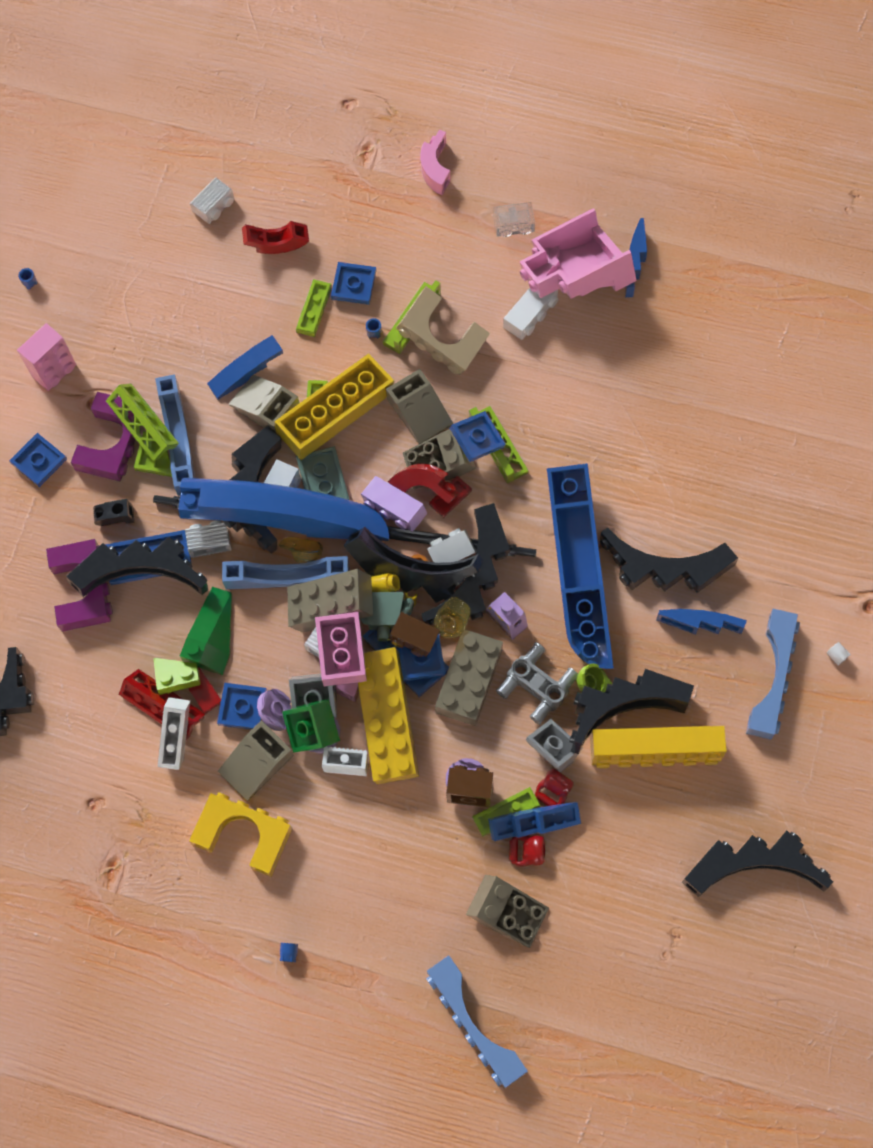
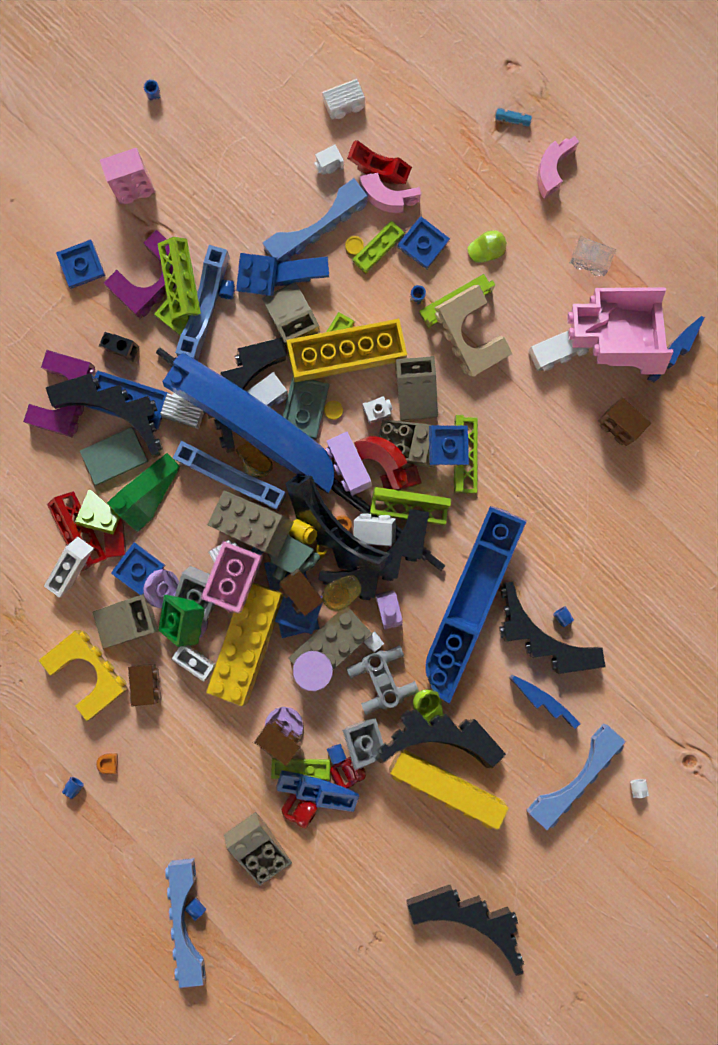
camera: 25 degrees right, 15 degrees up
none -> sand green tile [80,427,148,486]
none -> orange tile [96,753,117,774]
none -> reddish brown brick [128,664,161,707]
none -> blue hose [184,897,206,921]
none -> blue hose [219,279,235,299]
none -> blue plate [236,253,278,296]
none -> medium blue arch [262,178,367,263]
none -> lavender tile [293,651,332,691]
none -> white brick [314,145,344,175]
none -> yellow piece [324,401,343,420]
none -> blue hose [327,744,346,764]
none -> yellow piece [345,236,364,255]
none -> bright pink arch [360,173,421,213]
none -> white brick [363,396,393,425]
none -> white hose [364,631,384,652]
none -> lime fence [370,487,451,526]
none -> lime piece [467,230,507,263]
none -> dark azure axle [495,108,532,127]
none -> blue hose [553,606,574,627]
none -> reddish brown brick [598,397,651,446]

